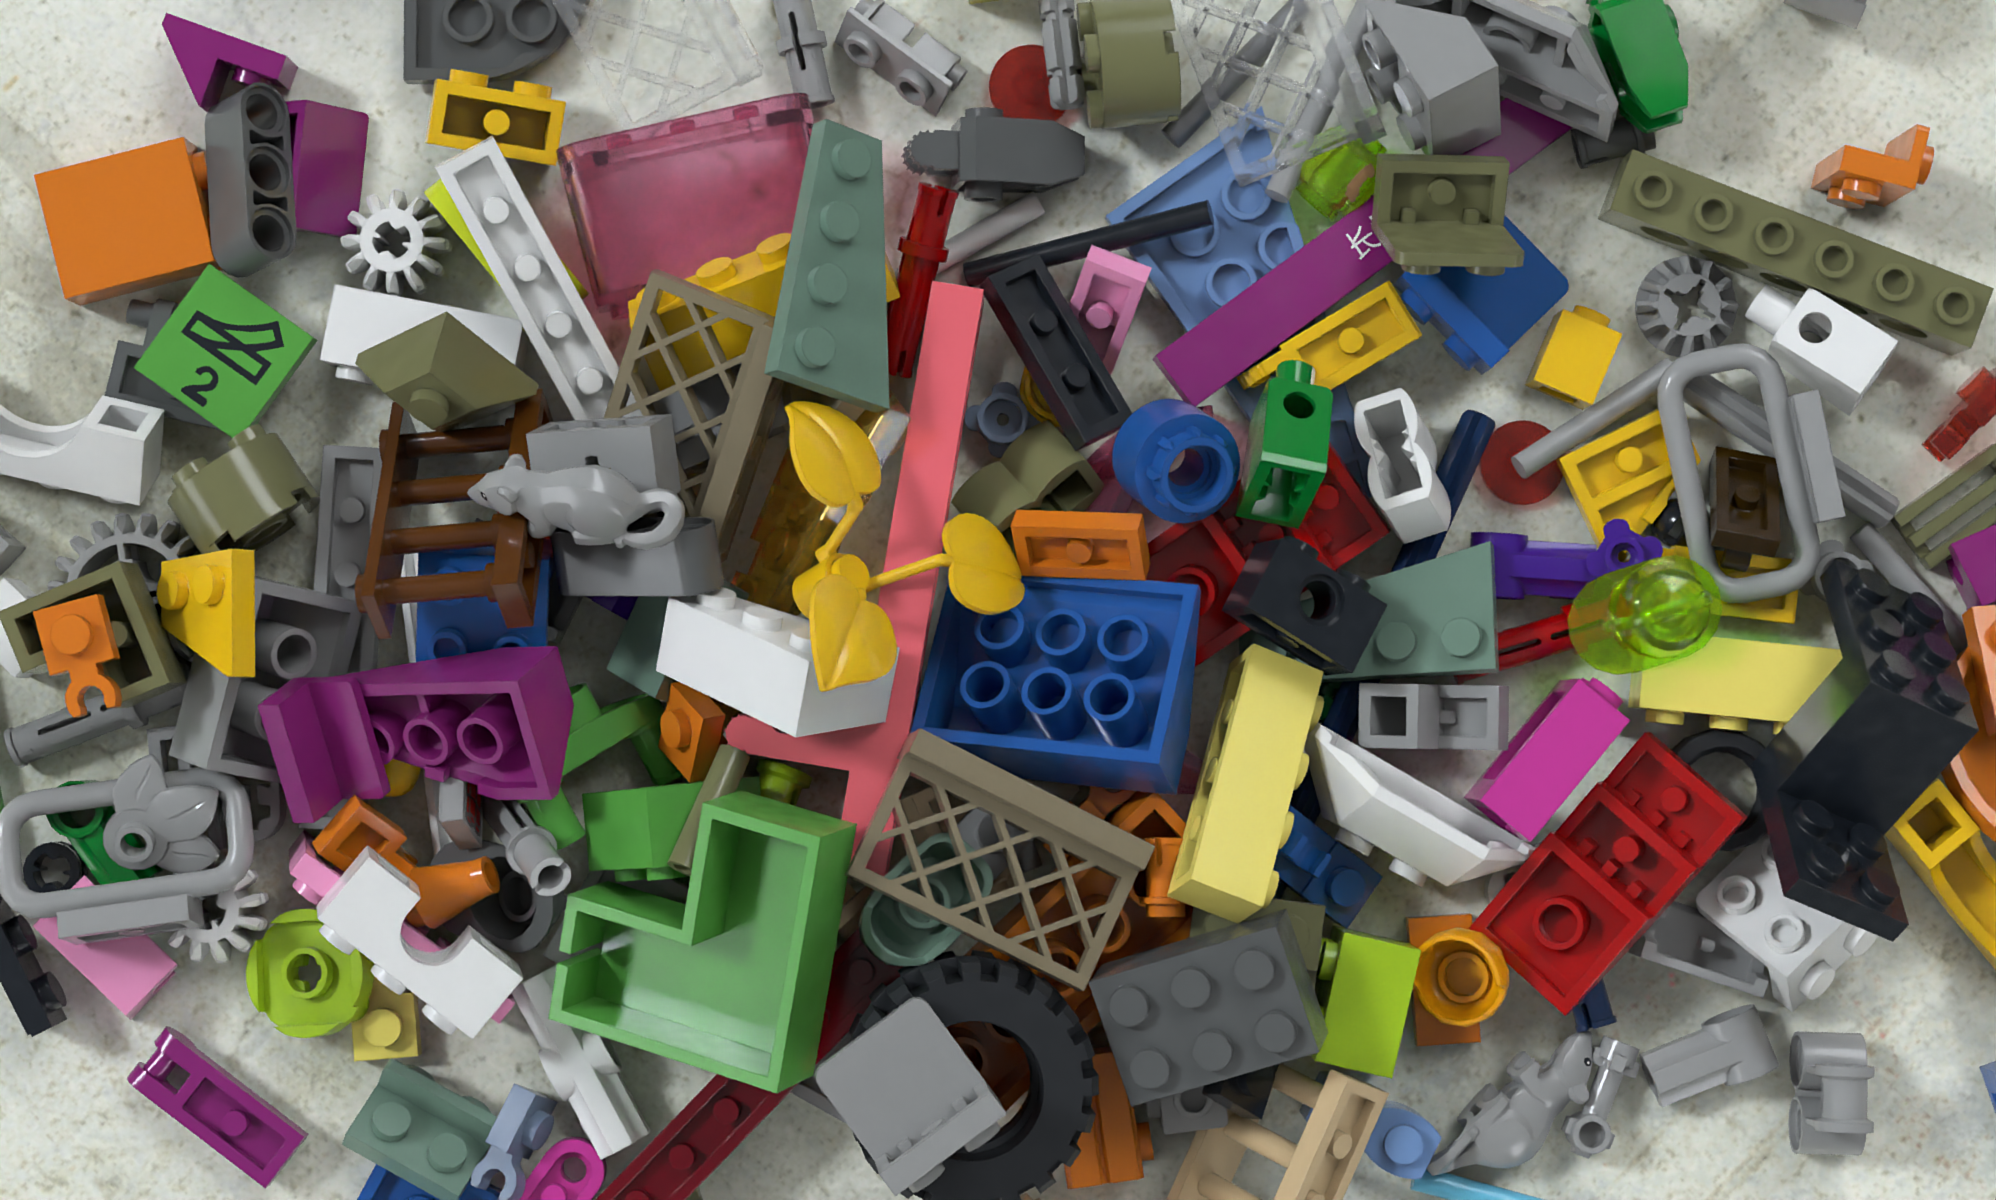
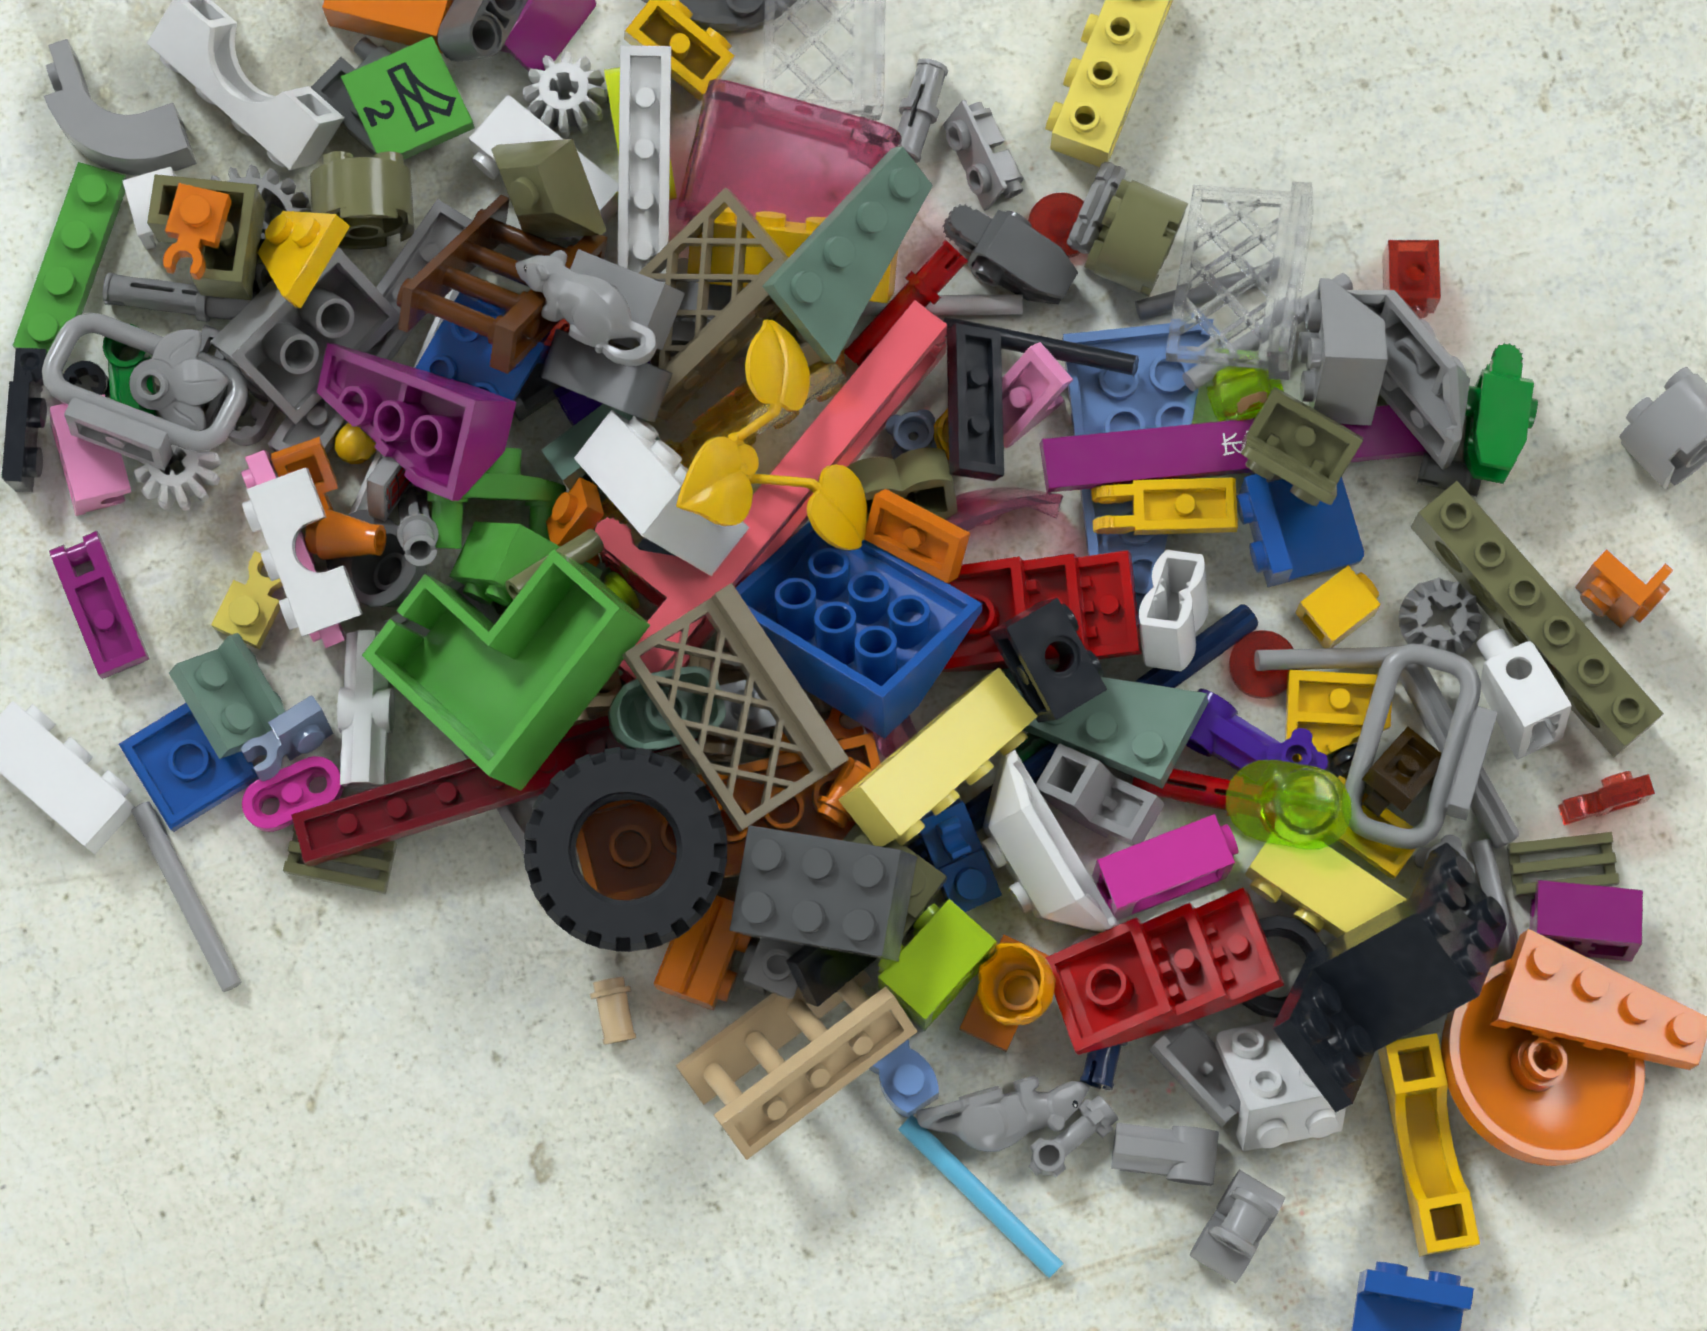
camera: 35 degrees right, 10 degrees down
lime plate [246,908,374,1038] -> none
magenta panel [258,676,391,823] -> none
light grey bracket [815,997,1007,1196] -> none
blue piece [1112,399,1240,523] -> none
green torso [1236,360,1333,529] -> none

